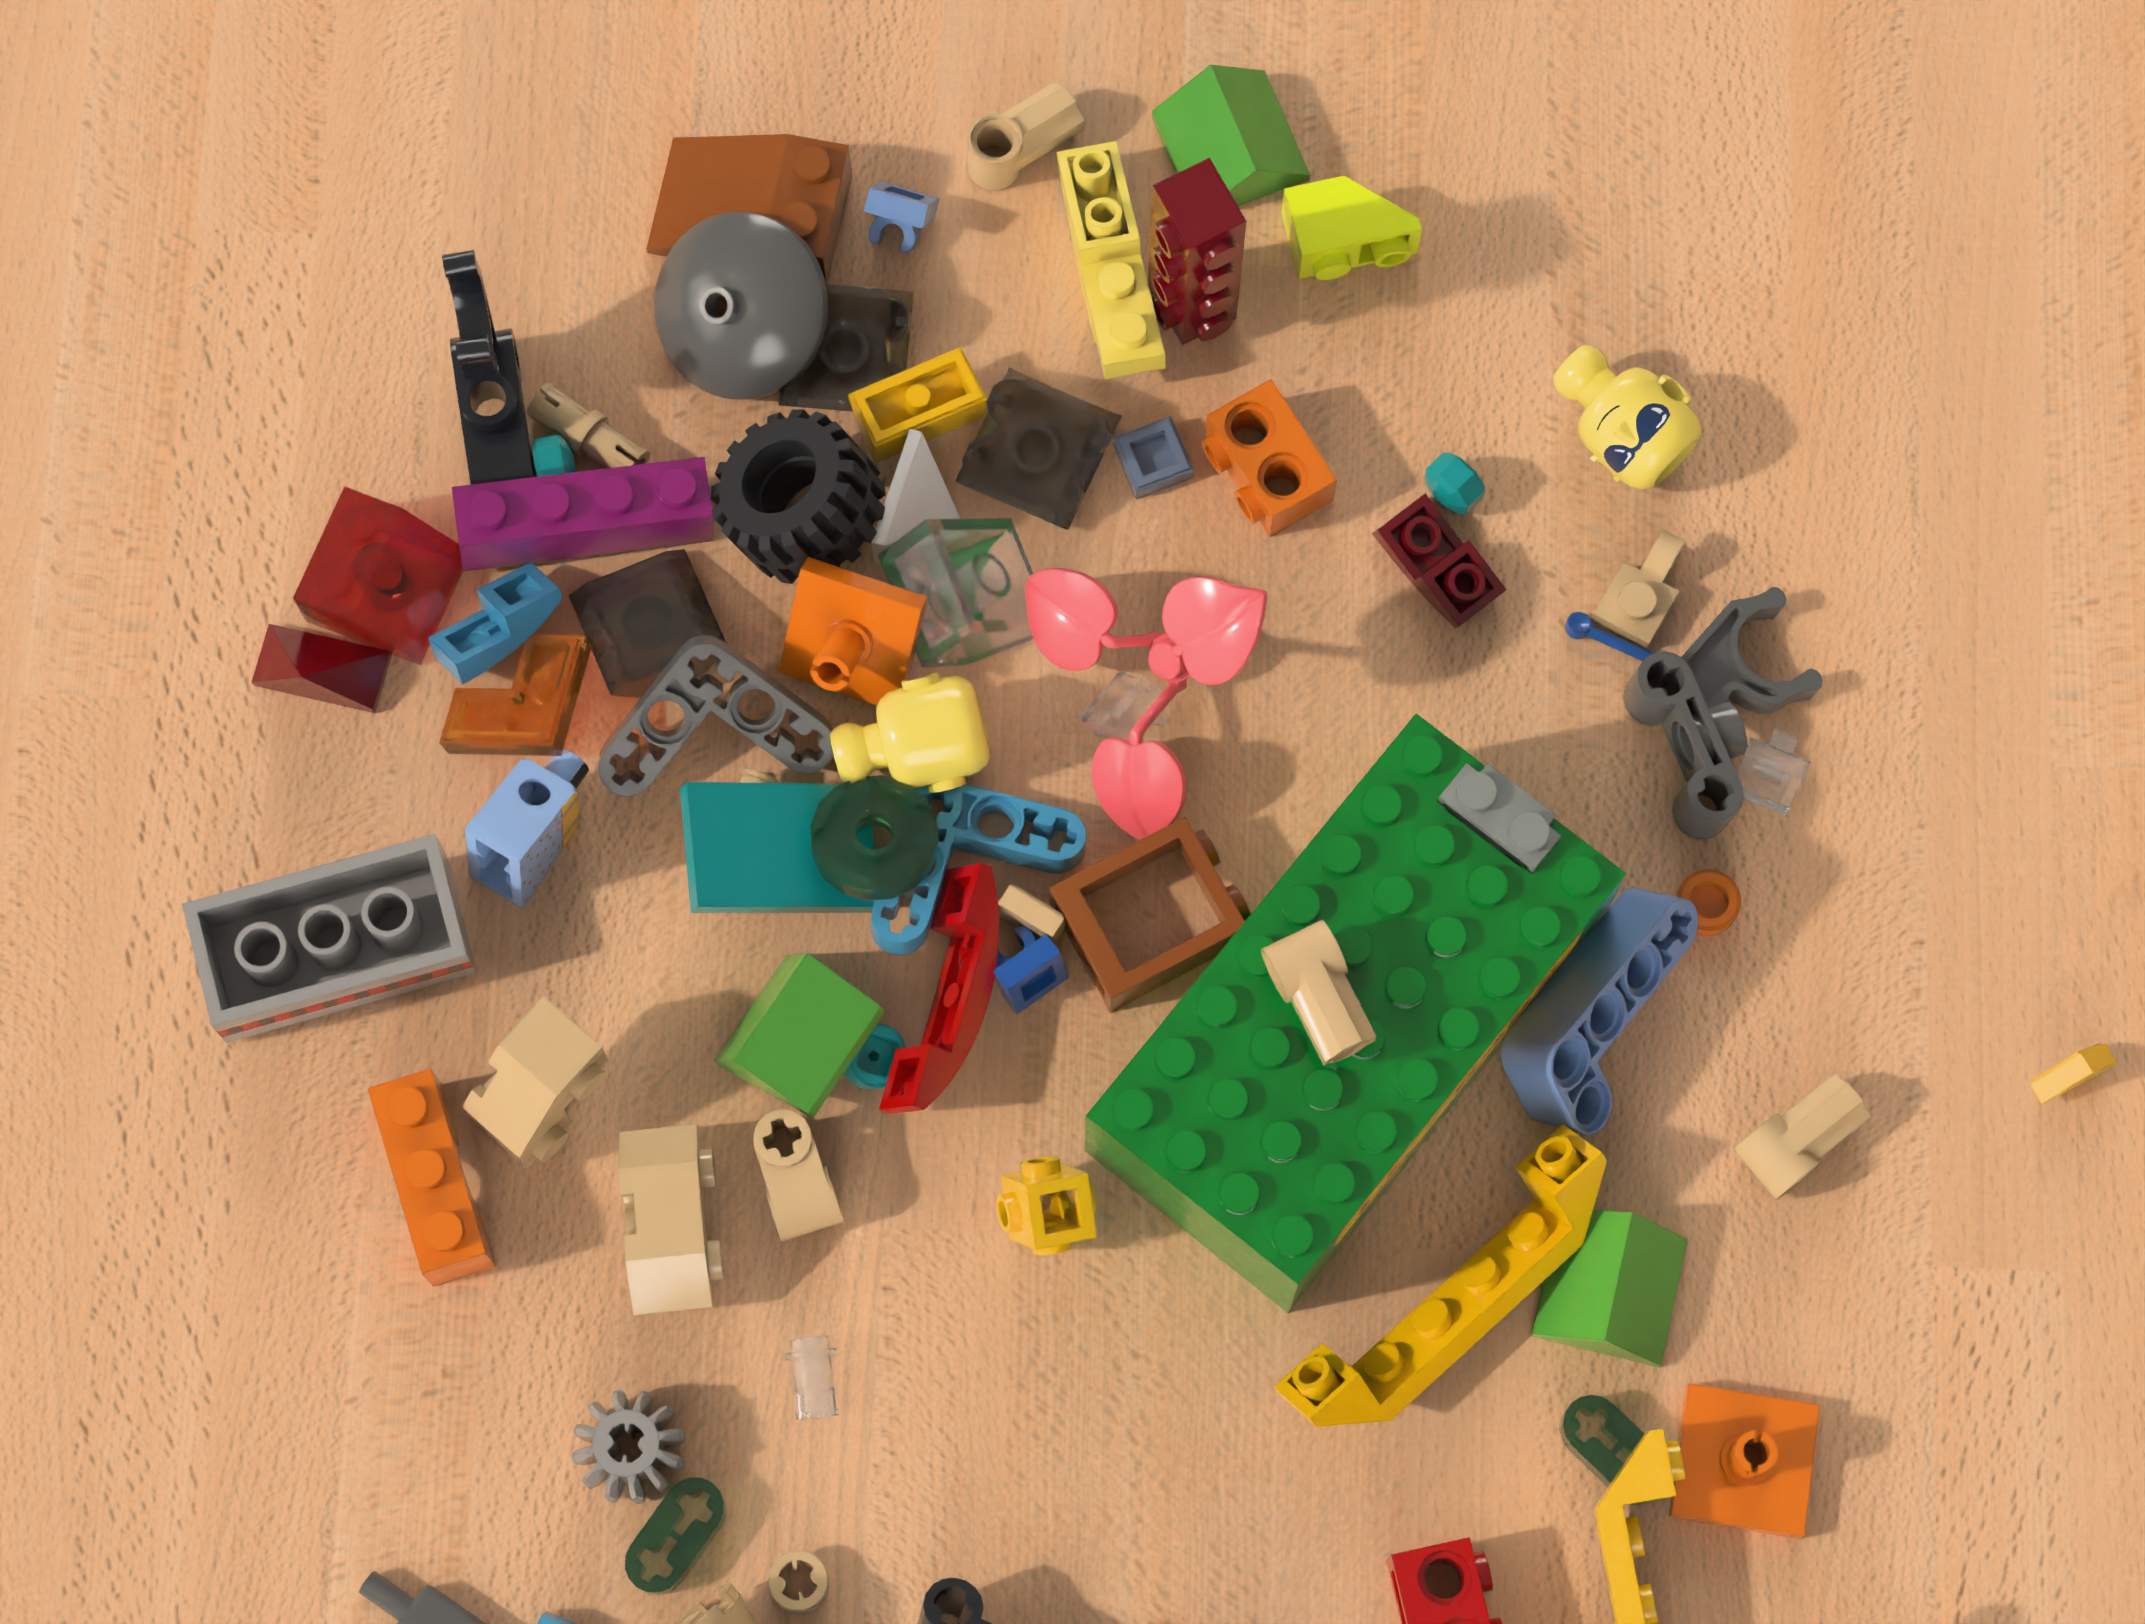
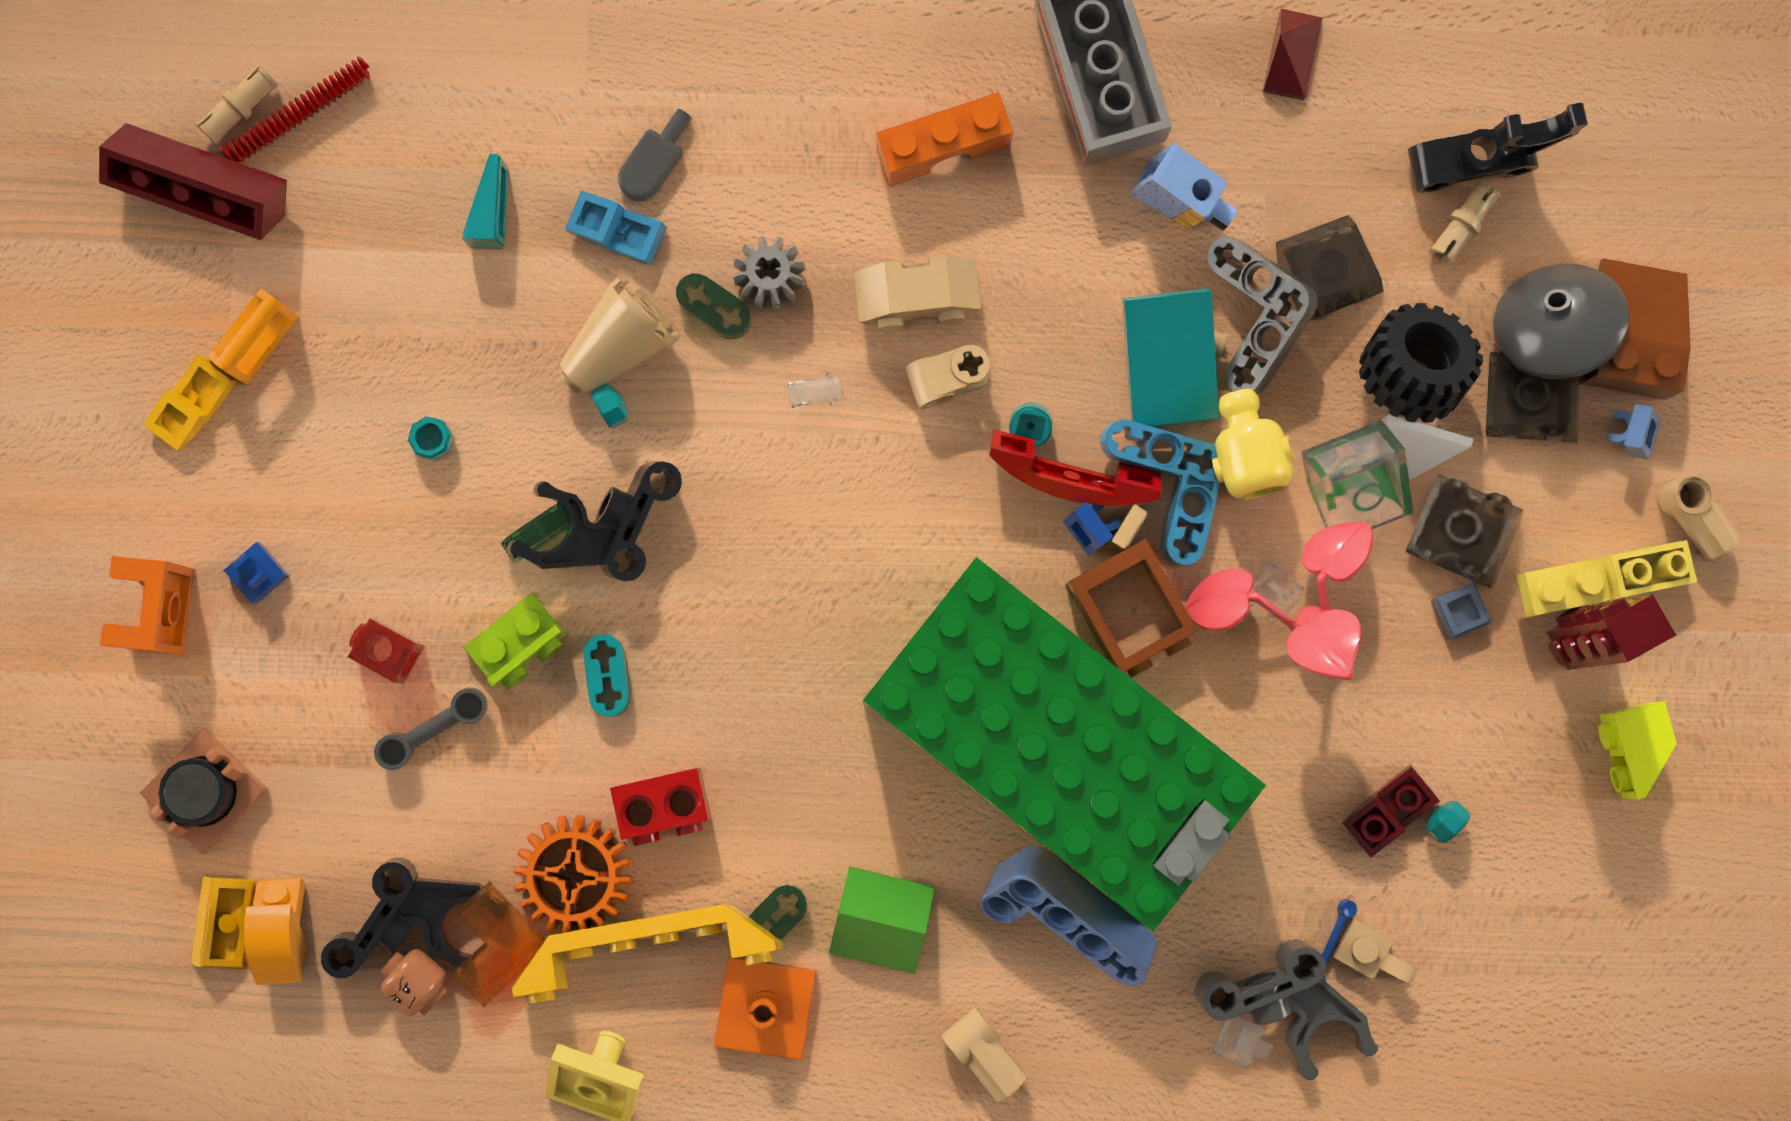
camera: 85 degrees right, 10 degrees up
clear red slope [293,486,463,665] -> none
dark azure slope [428,562,563,685] -> none
clear orange tile [439,634,592,756] -> none
magenta brick [452,457,713,572] -> none
tan brick [462,996,609,1170] -> none
teal tile [532,434,576,477] -> none
bright green slope [714,953,886,1118] -> none
tan bush [768,1550,829,1614] -> none
orange tile [778,557,928,706] -> none
clear green tile [810,775,939,901] -> none
yellow slope [848,347,988,463] -> none
yellow brick [996,1156,1097,1255] -> none
bright green slope [1152,64,1310,206] -> none
orange brick [1202,379,1337,537] -> none
tan piece [1261,920,1377,1066] -> none
yellow slope [1274,1124,1607,1427] -> none
light yellow piece [1553,344,1702,490] -> none
orange tile [1675,869,1741,937] -> none

